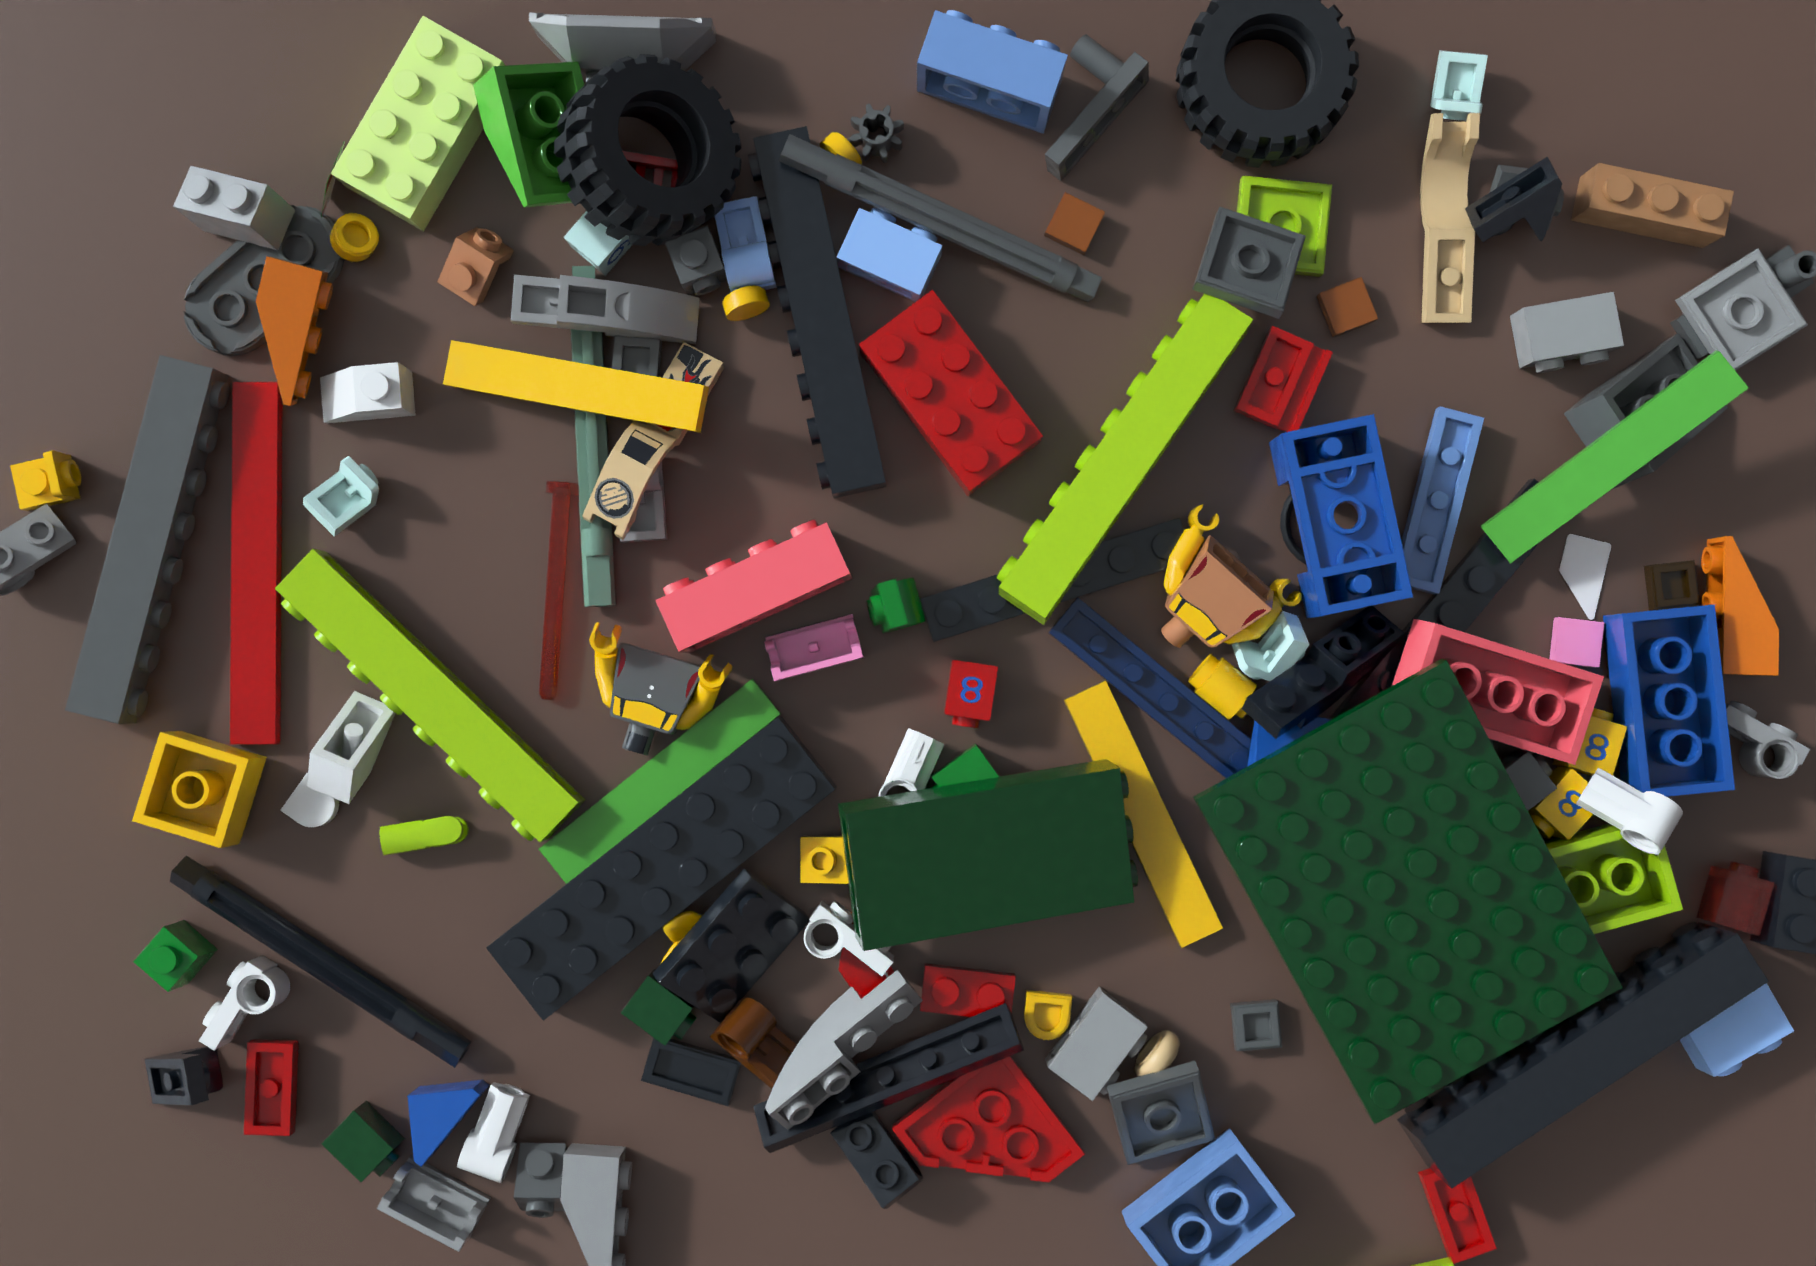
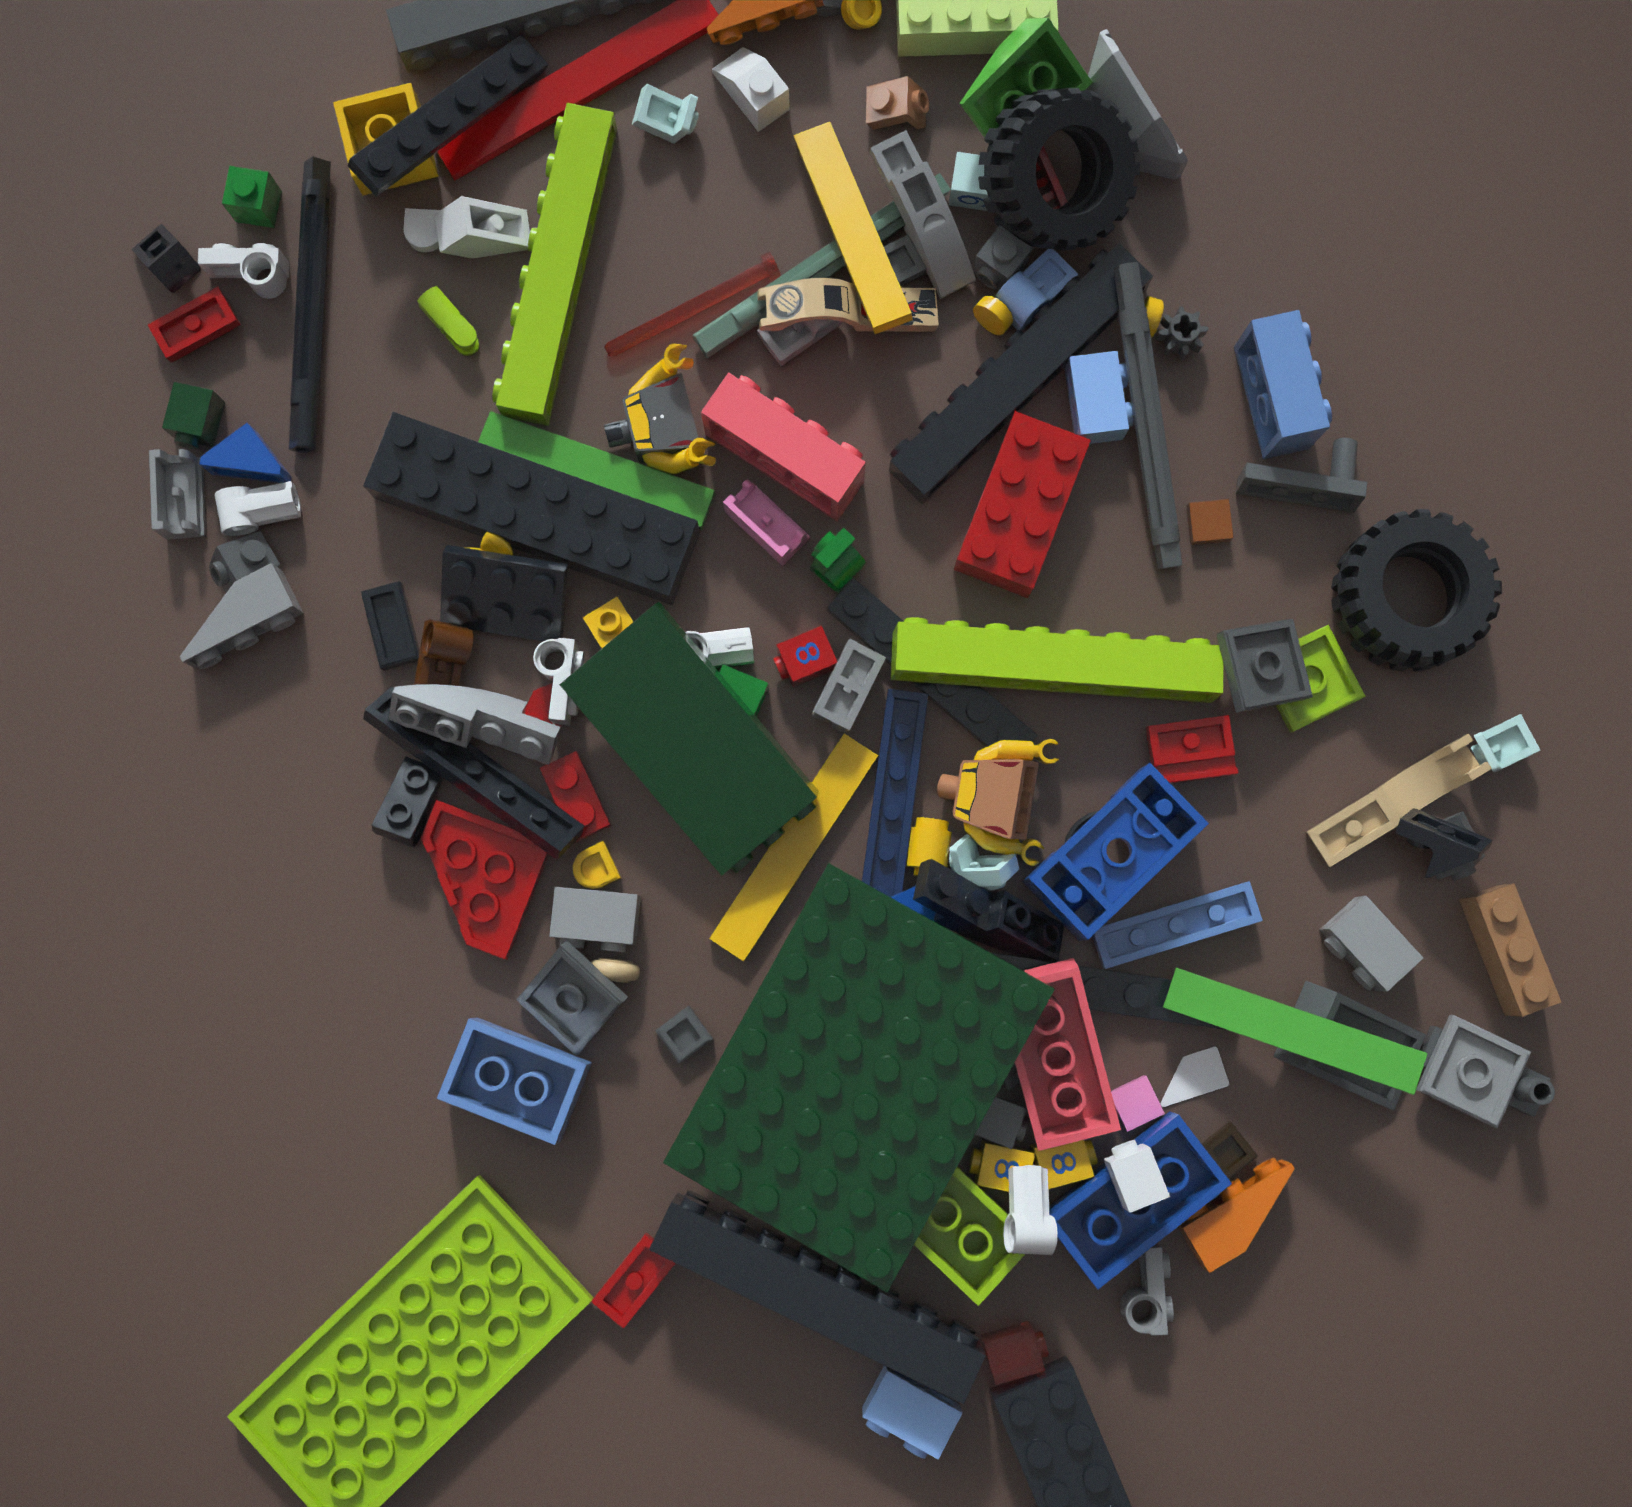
camera: 55 degrees right, 5 degrees down
dark green brick [621,969,697,1046] -> none
dark orange tile [1316,277,1378,337] -> none
none -> black plate [347,34,548,197]
none -> light grey hinge [812,639,886,732]
none -> white brick [1104,1140,1170,1213]

